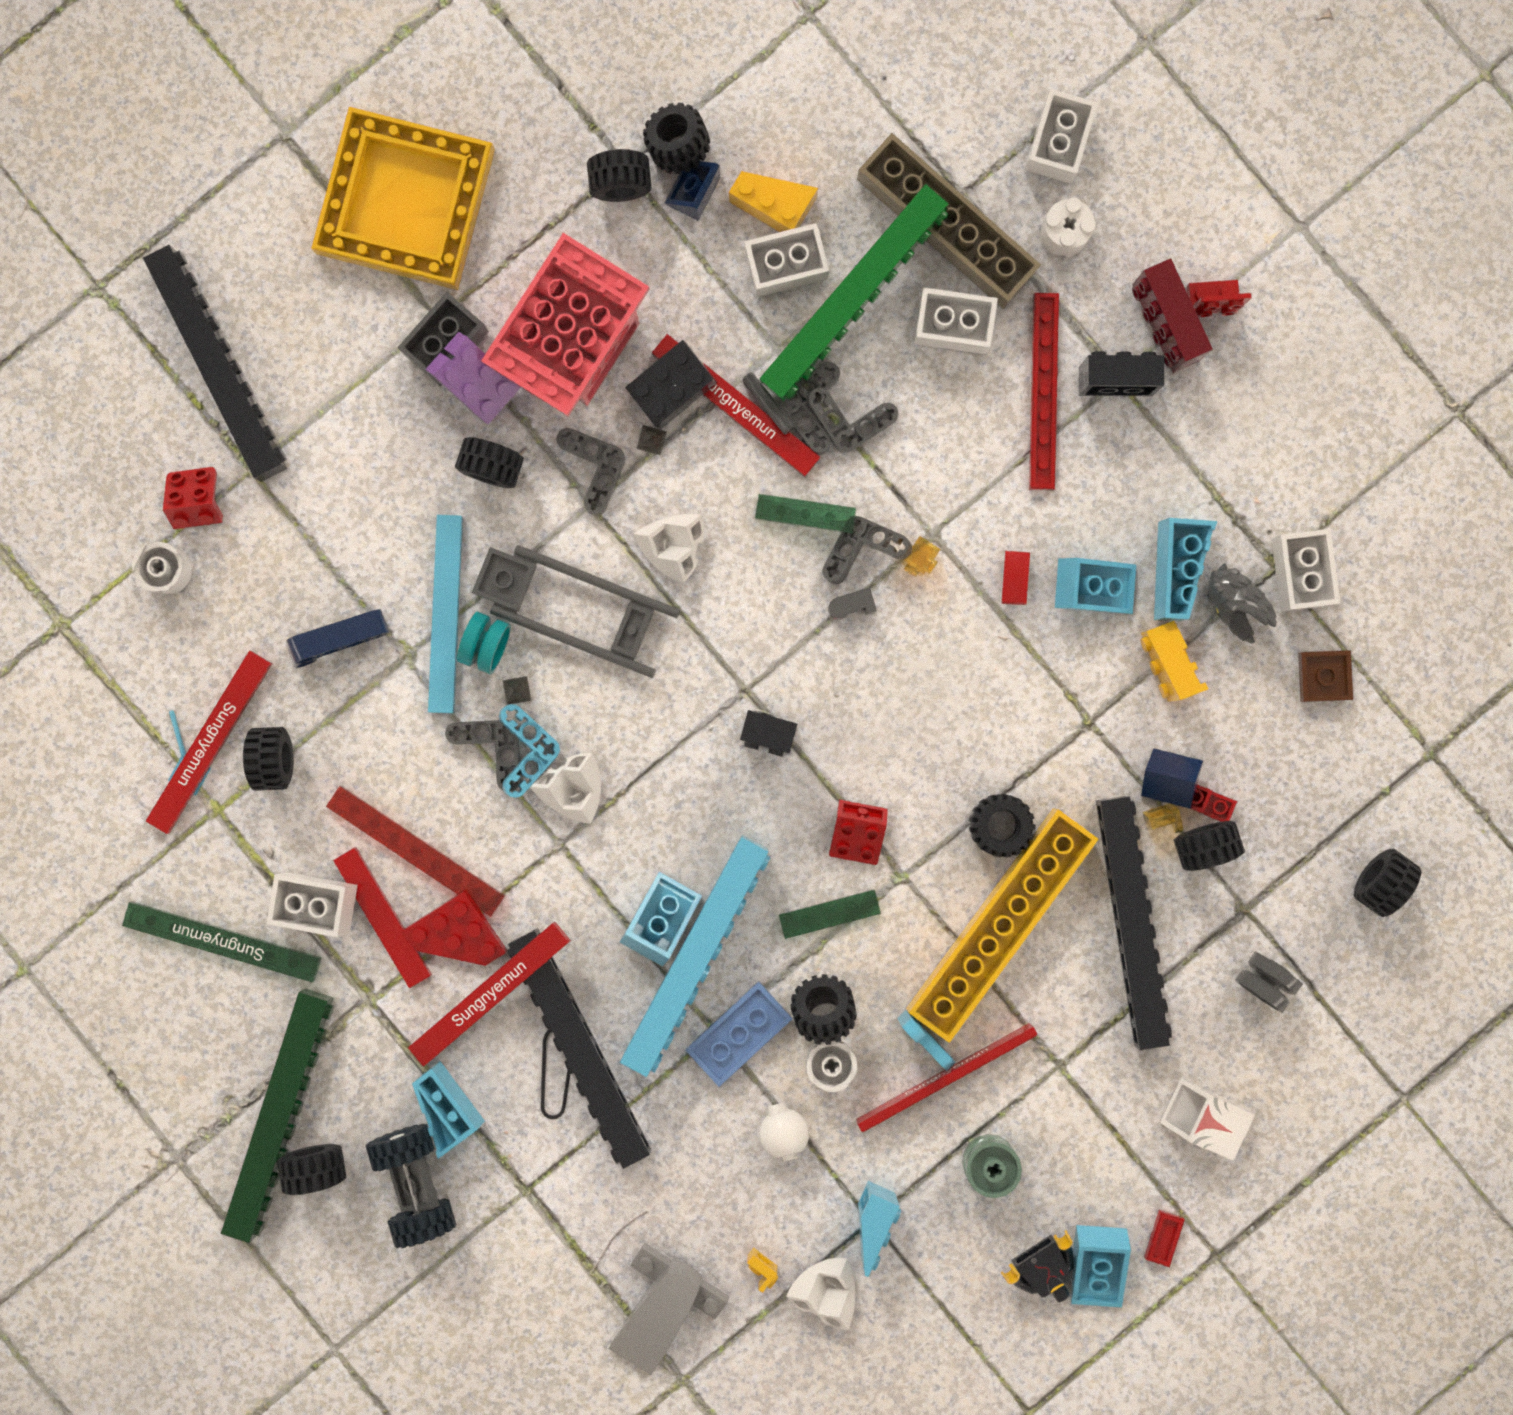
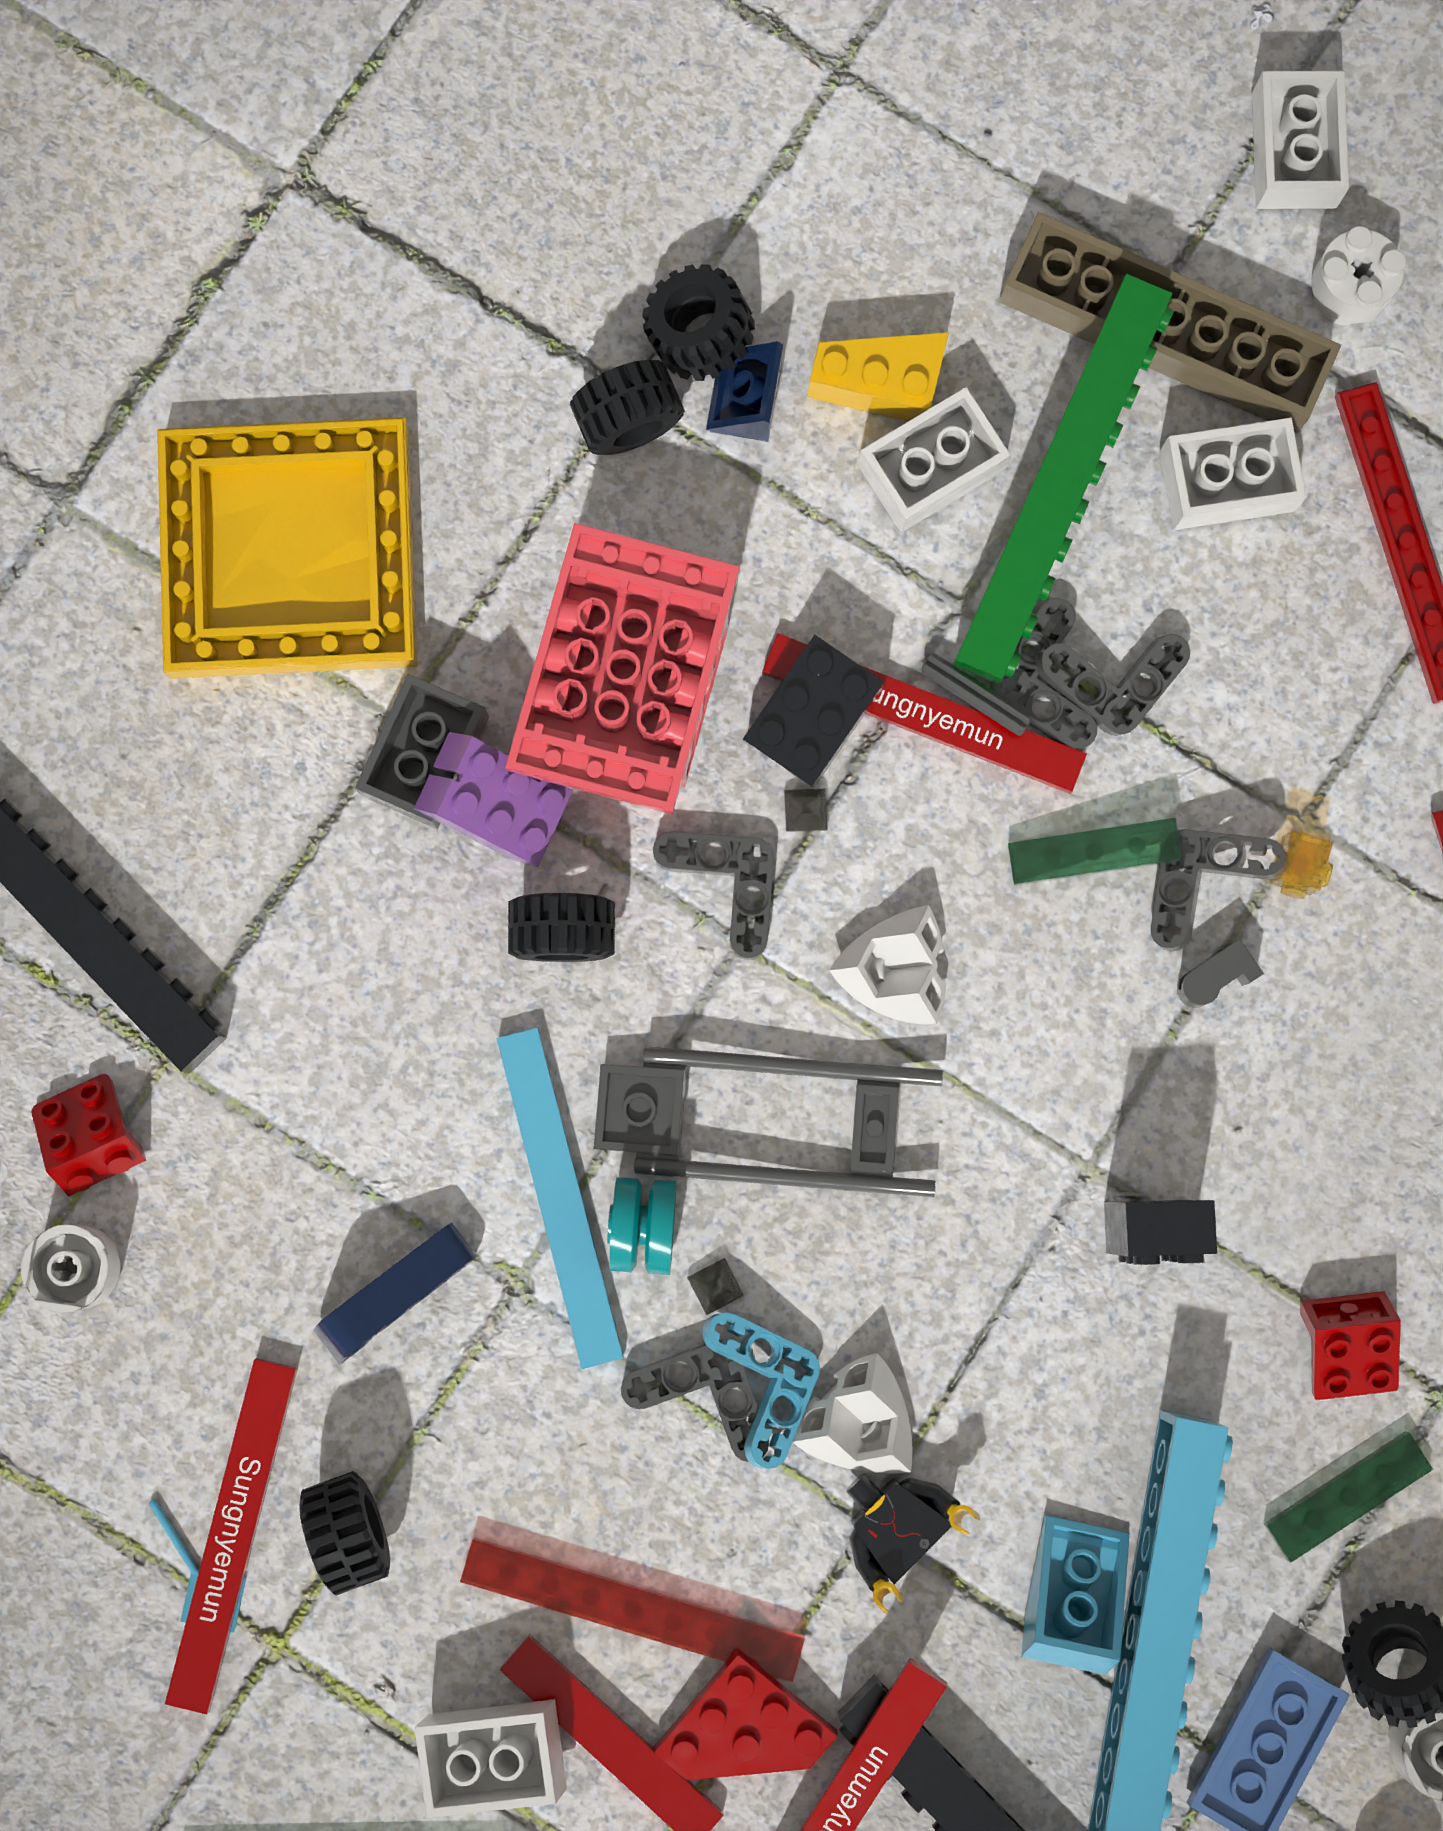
camera: 20 degrees left, 5 degrees down
none -> black torso [846,1473,980,1613]

